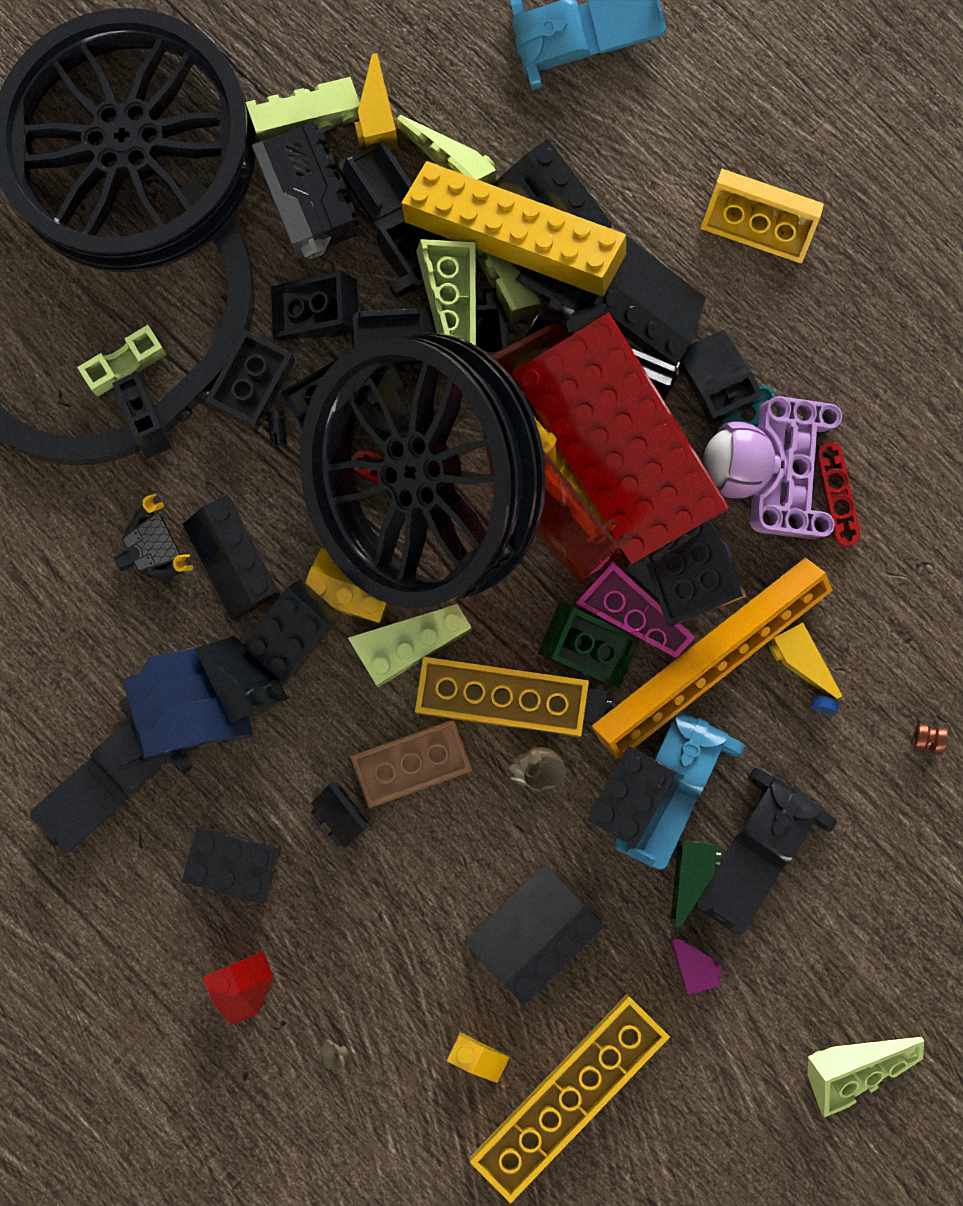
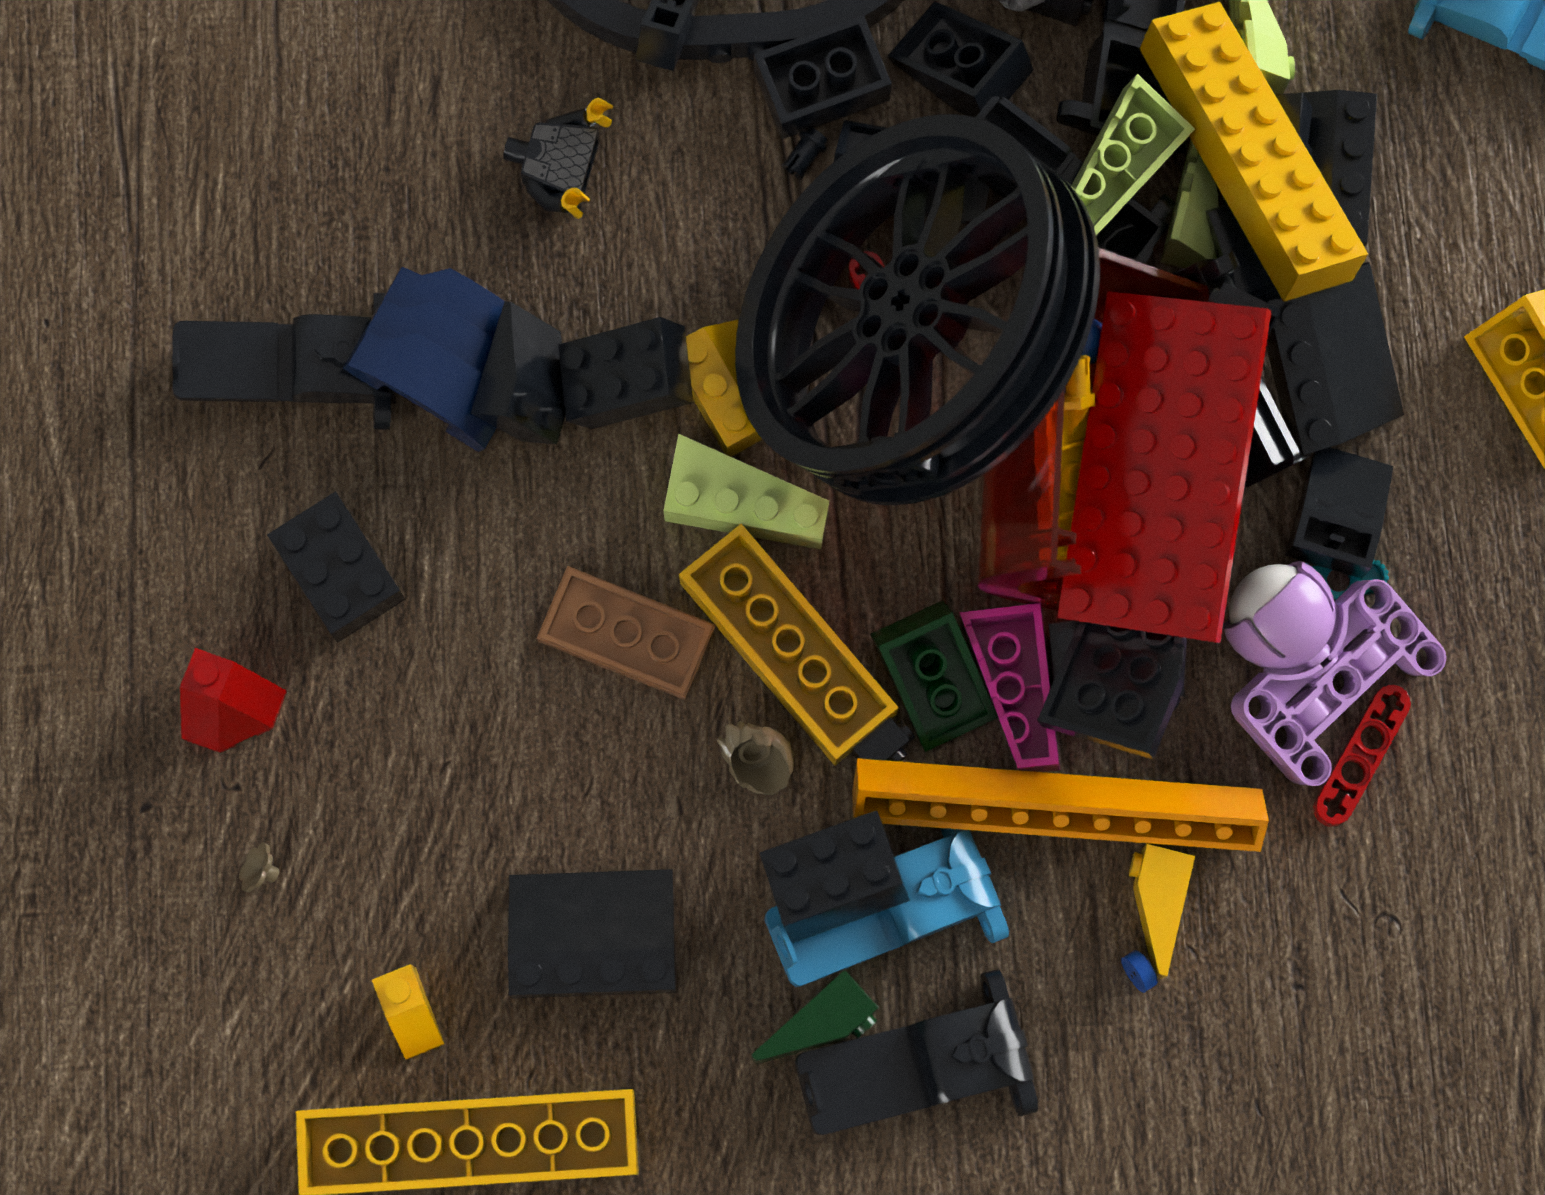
camera: 40 degrees right, 5 degrees down
black slope [182,494,281,620] -> none
black slope [311,782,372,848] -> none
magenta slope [670,937,723,995] -> none
copper wheel [912,723,947,755] -> none

